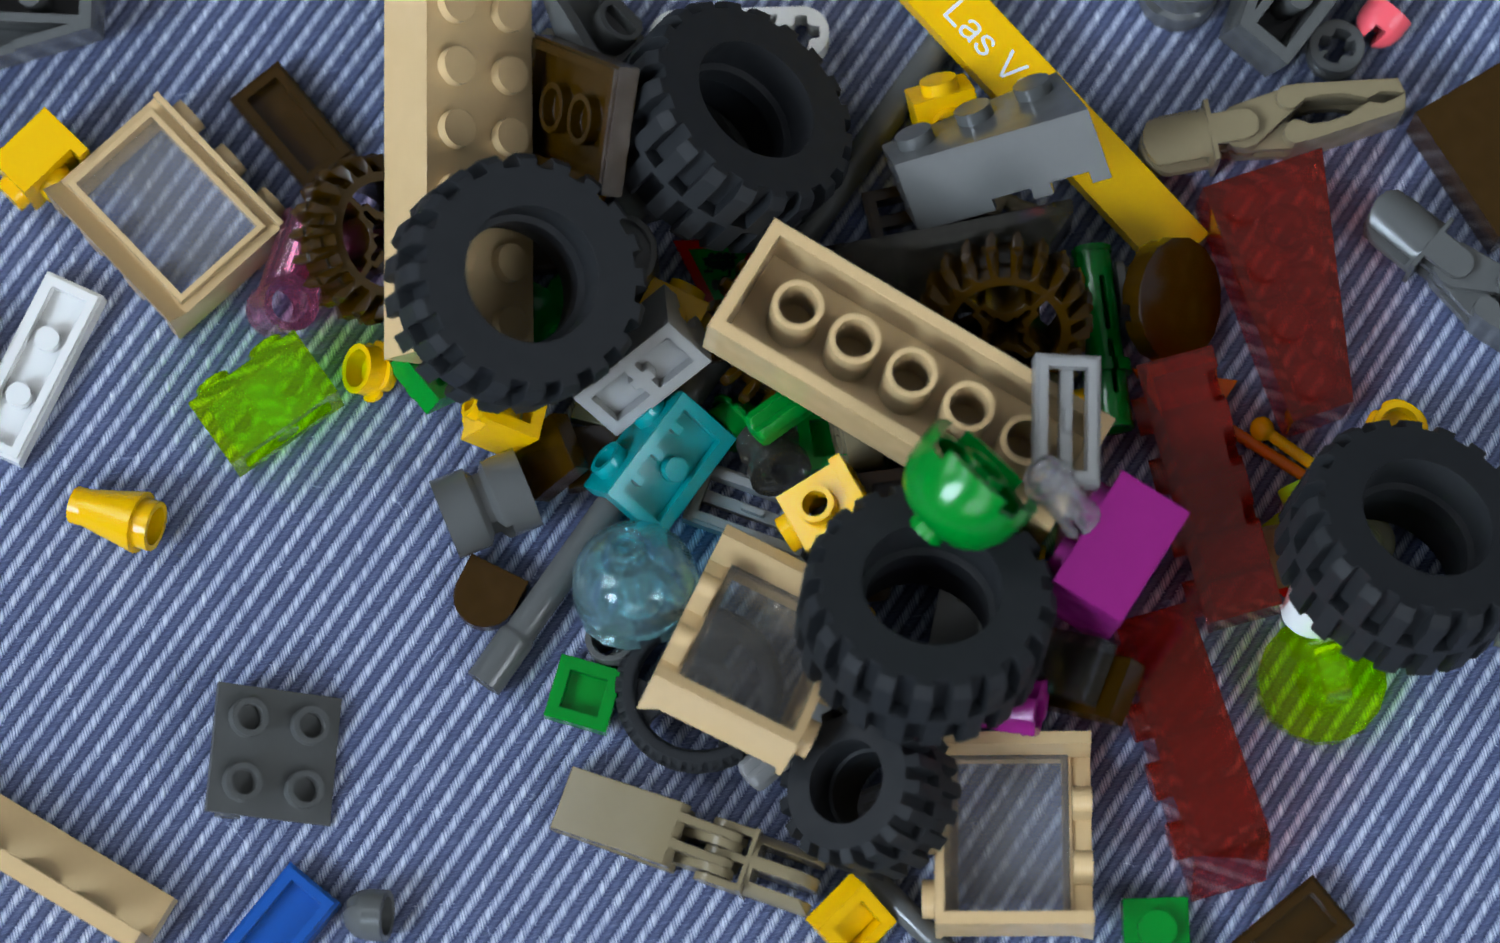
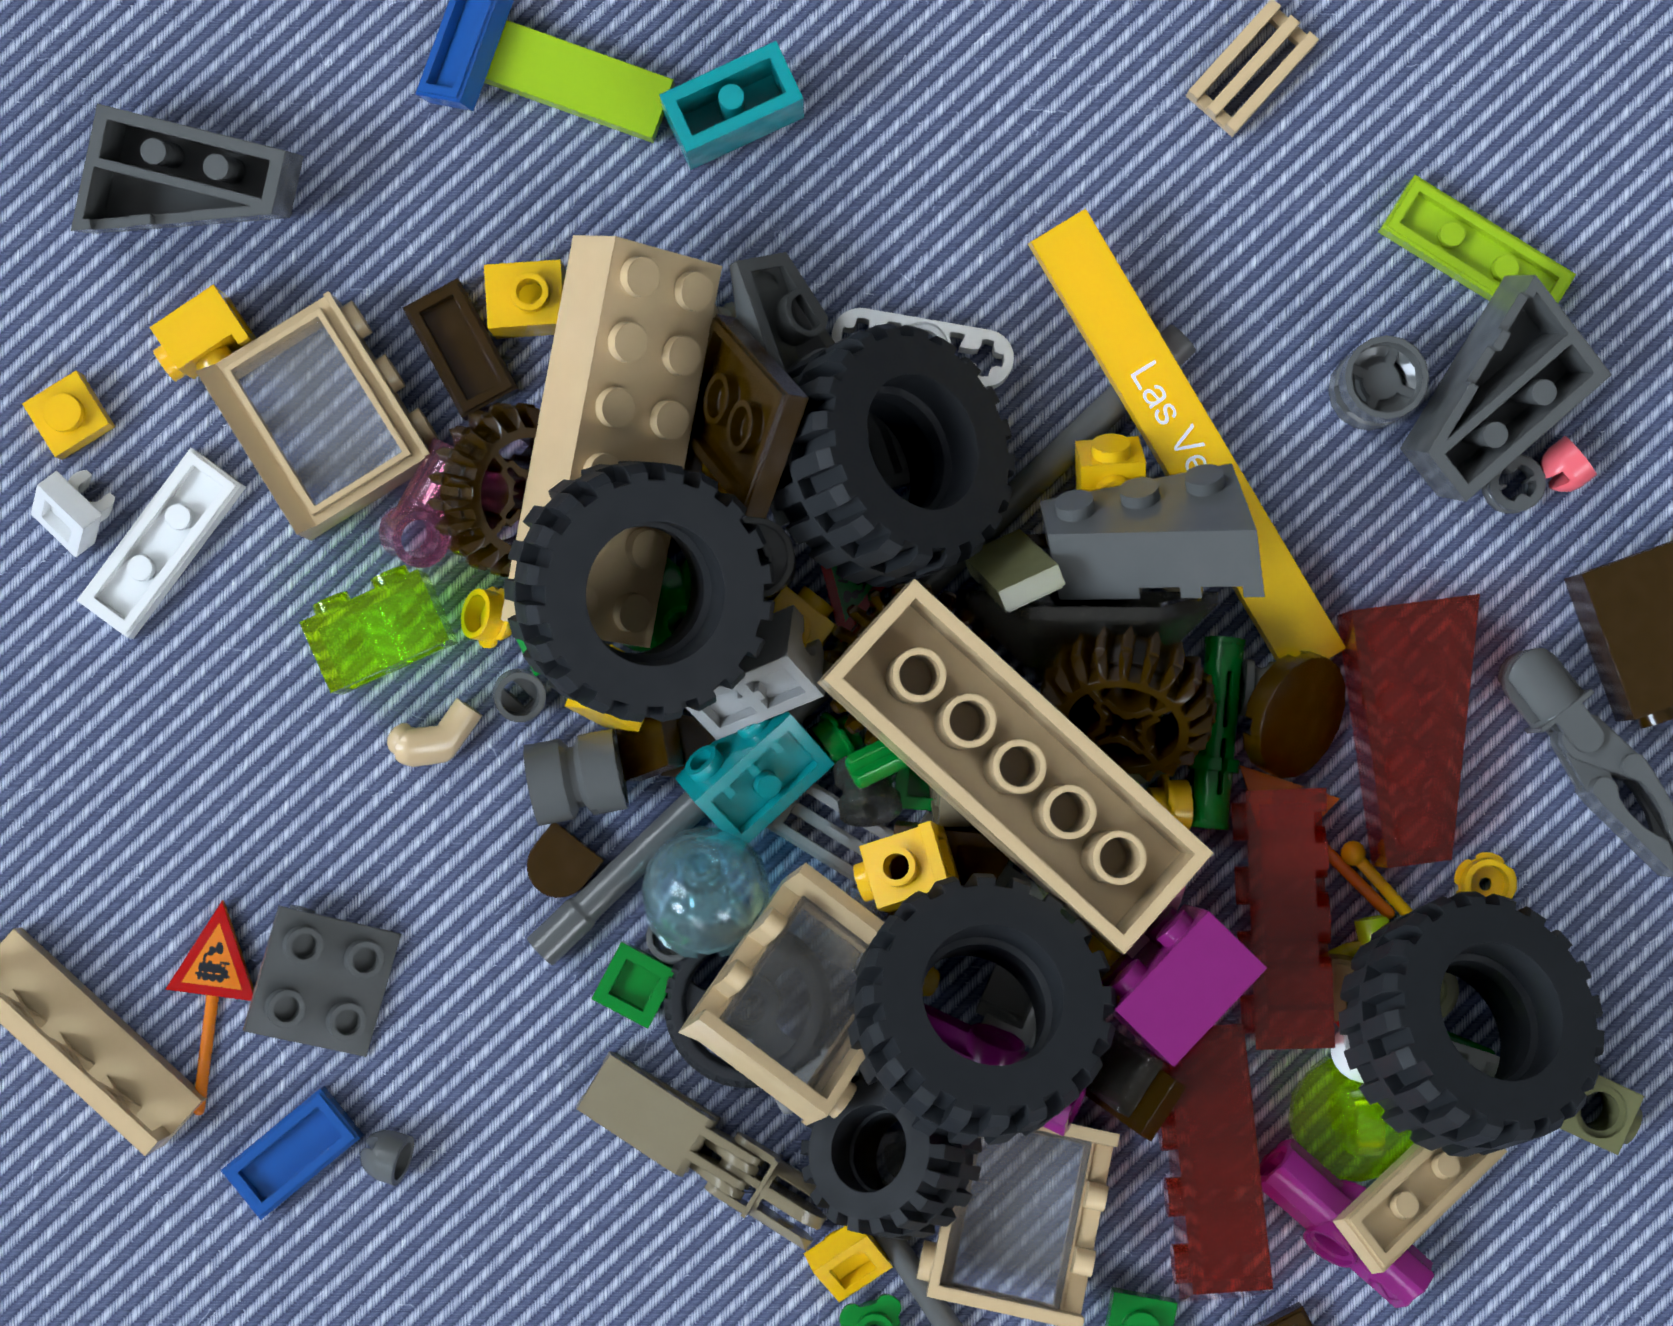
camera: 10 degrees right, 10 degrees up
yellow cone [66,486,167,554] -> none
green cylinder [902,419,1037,551] -> none
clear pin [1024,455,1101,538] -> none
light grey tile [1030,353,1101,491] -> none
dark tan arm [1138,78,1406,177] -> none
none -> piece [165,900,254,1116]
none -> tan arm [387,698,483,767]
none -> yellow brick [484,259,566,339]
none -> dark grey hinge [493,668,546,722]
none -> olive tile [964,528,1065,612]
none -> magenta piece [1254,1138,1435,1308]
none -> tan tile [1333,1143,1507,1274]

